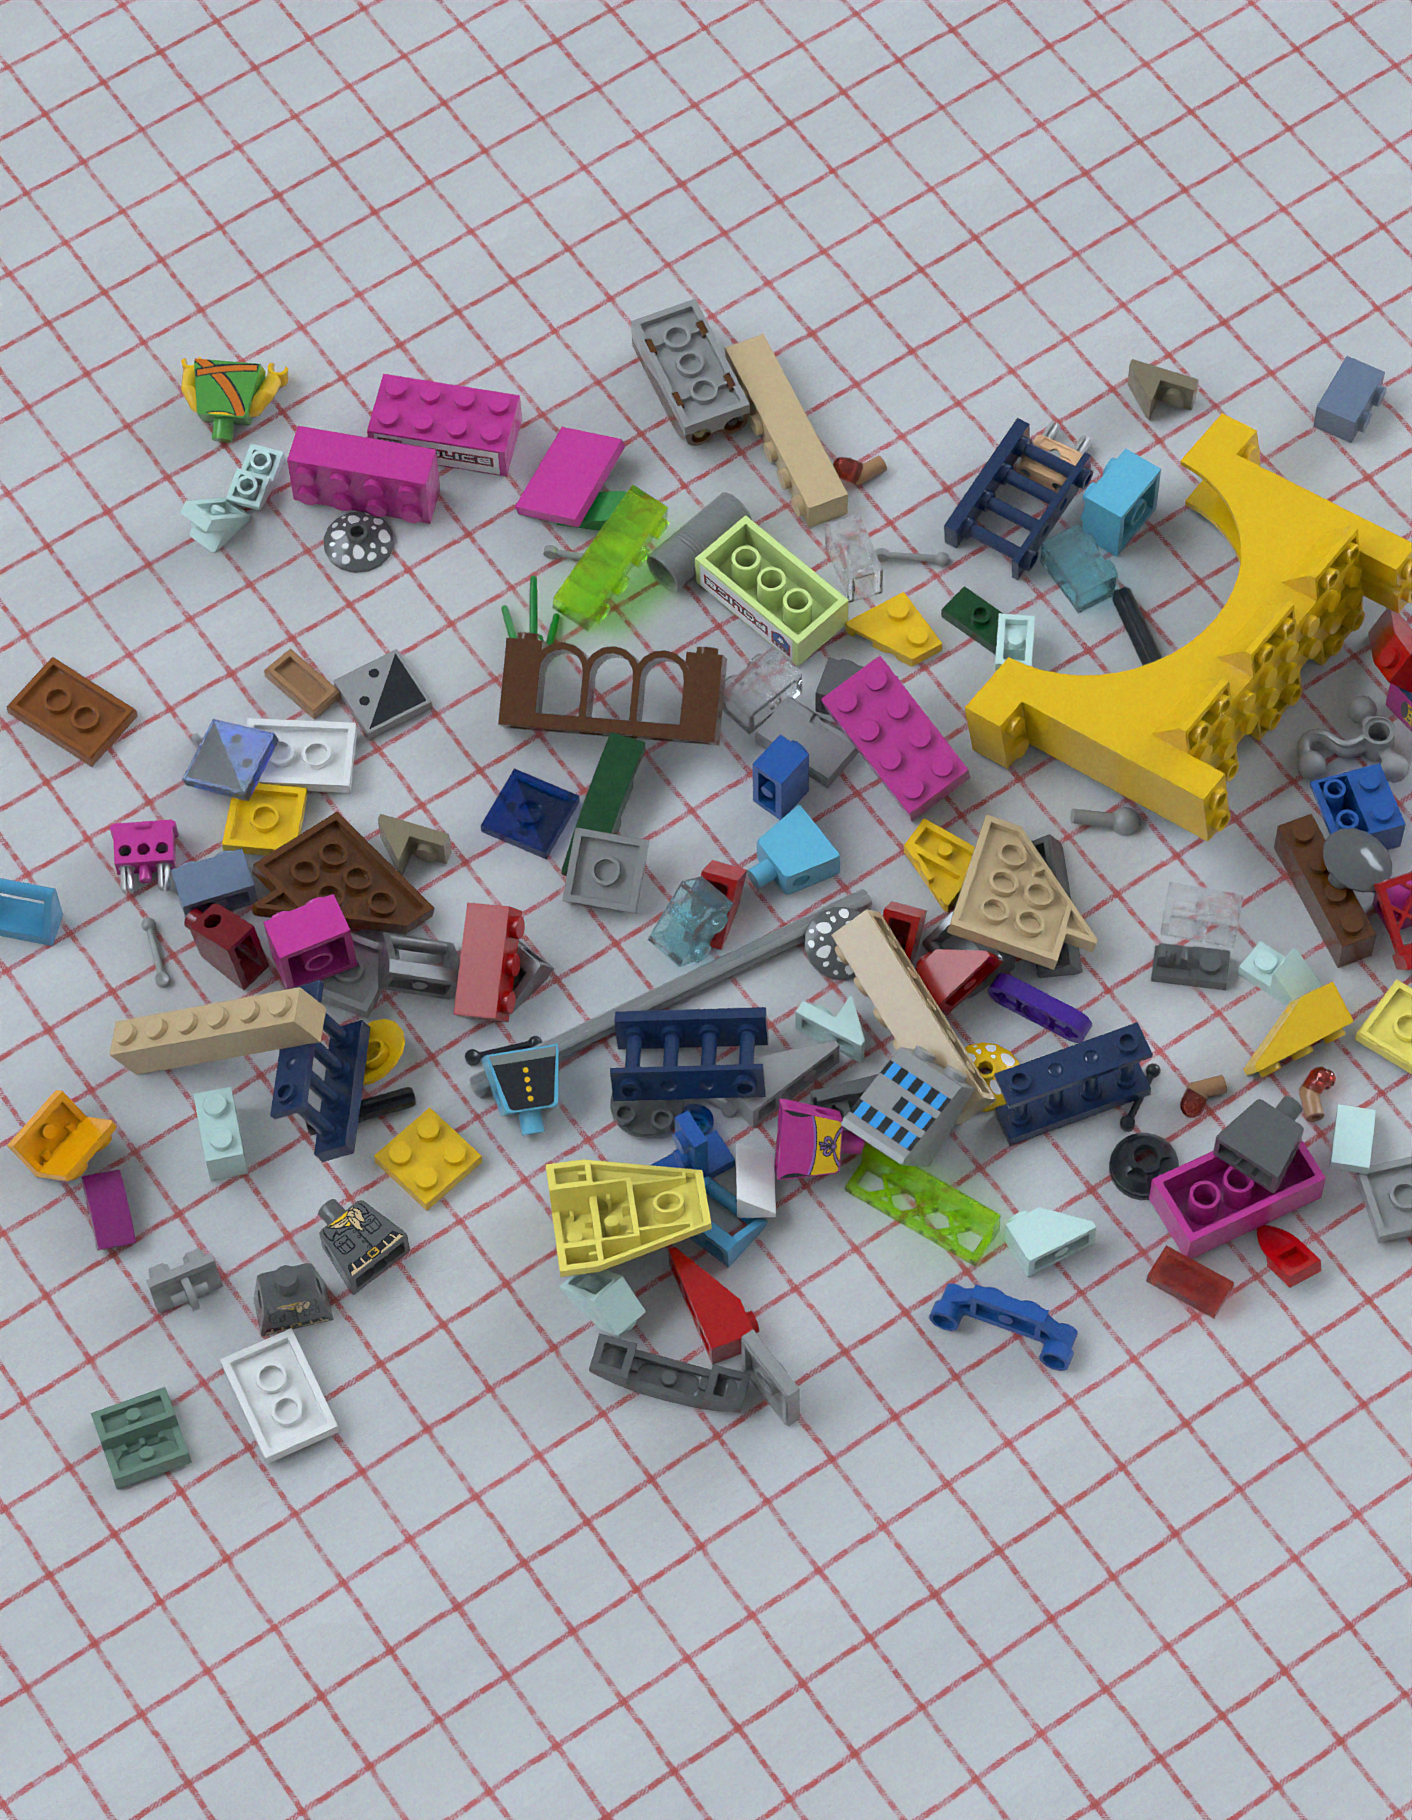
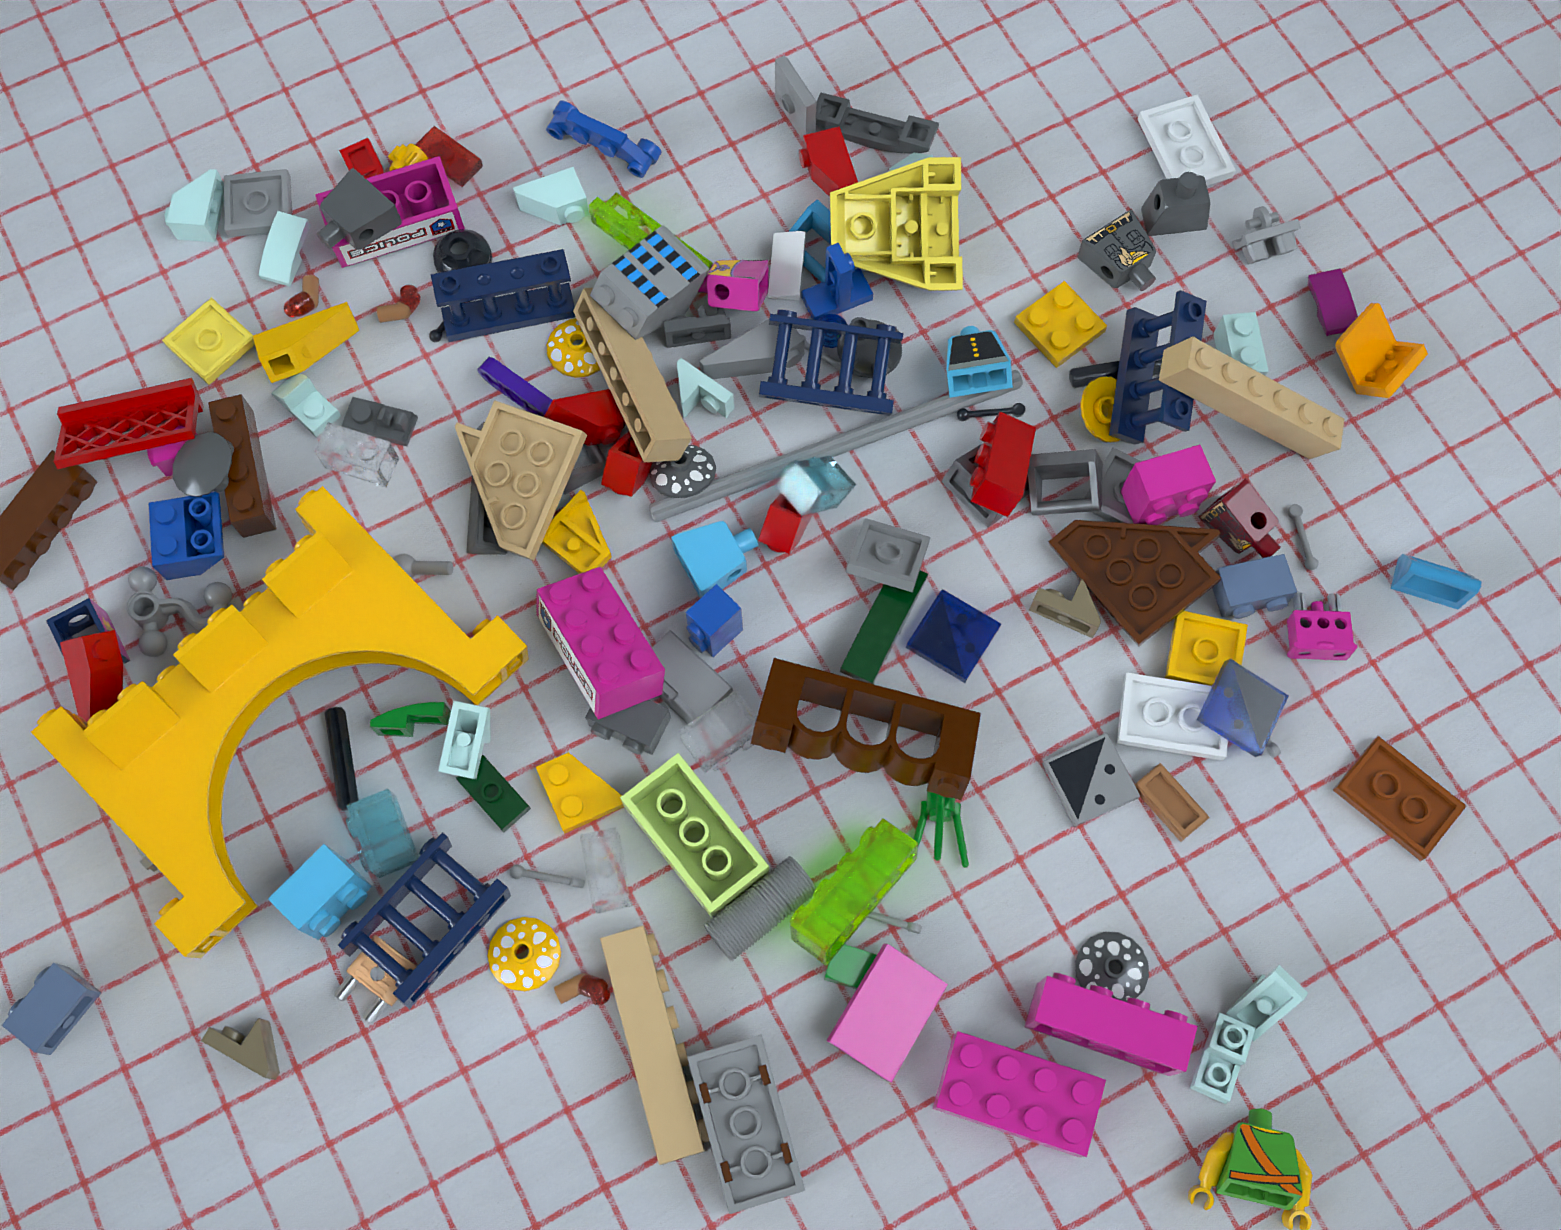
camera: 175 degrees left, 10 degrees up
sand green slope [91,1387,192,1489] -> none
none -> green slope [370,702,451,737]
none -> yellow gear [388,143,428,171]
none -> yellow dish [487,917,562,992]

